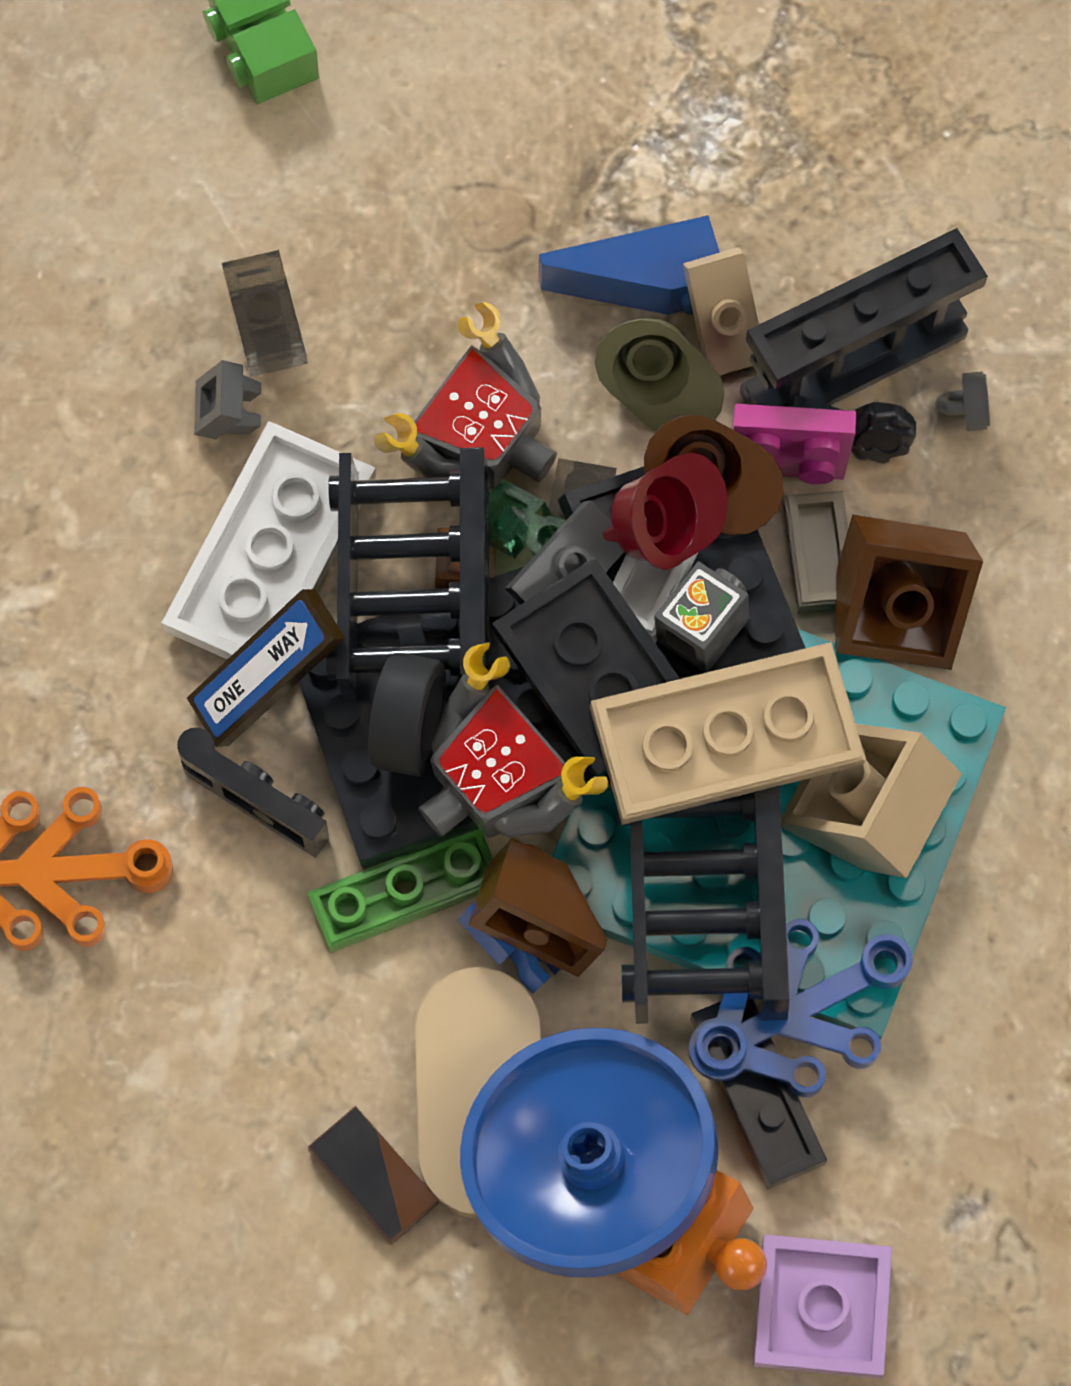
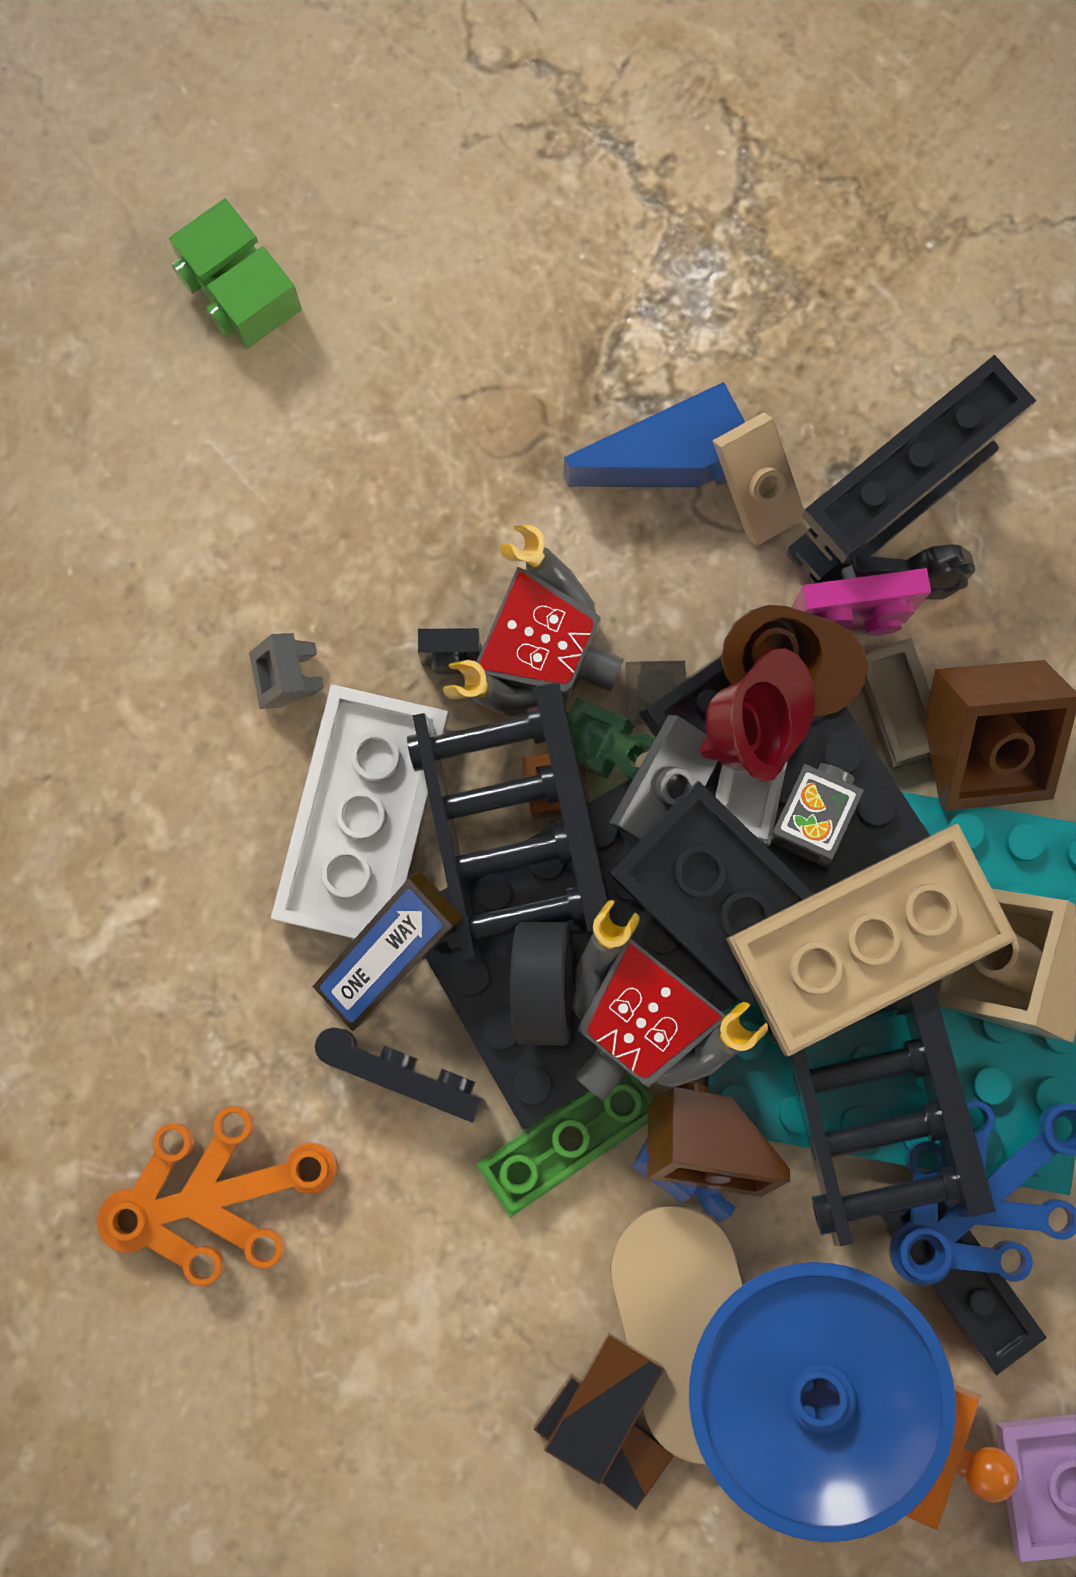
camera: 10 degrees left, 10 degrees up
clear smoke brick [221,250,308,377] -> none
olive piece [595,318,725,431] -> none
dark grey tile [935,371,990,431] -> none
none -> black plate [418,628,481,675]
none -> black tile [544,1332,664,1485]

